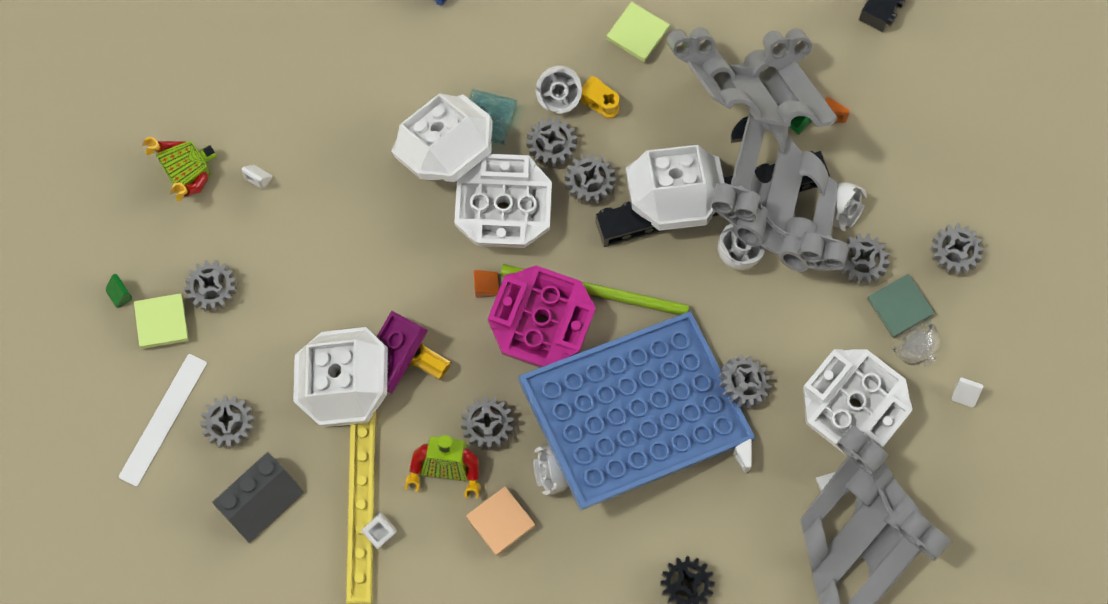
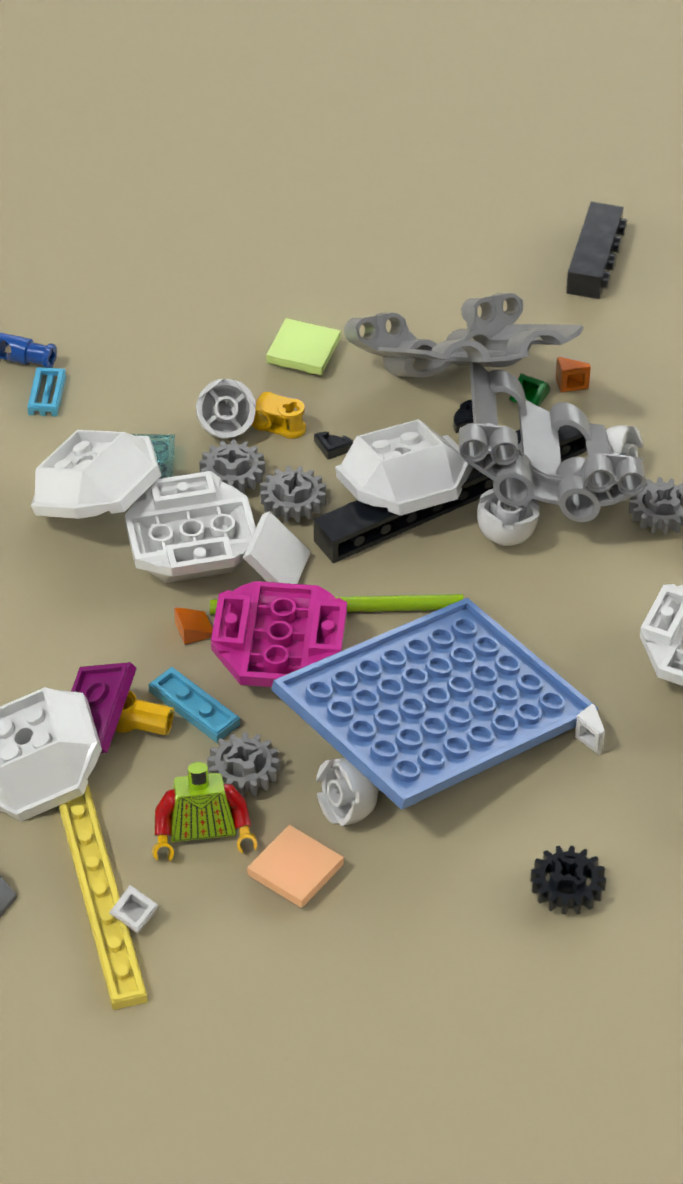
camera: 15 degrees left, 25 degrees down
light grey gear [718,355,771,408] -> none
none -> medium azure tile [27,367,66,417]
none -> medium azure tile [148,667,240,743]
none -> white tile [243,511,311,584]
none -> black tile [314,432,354,460]

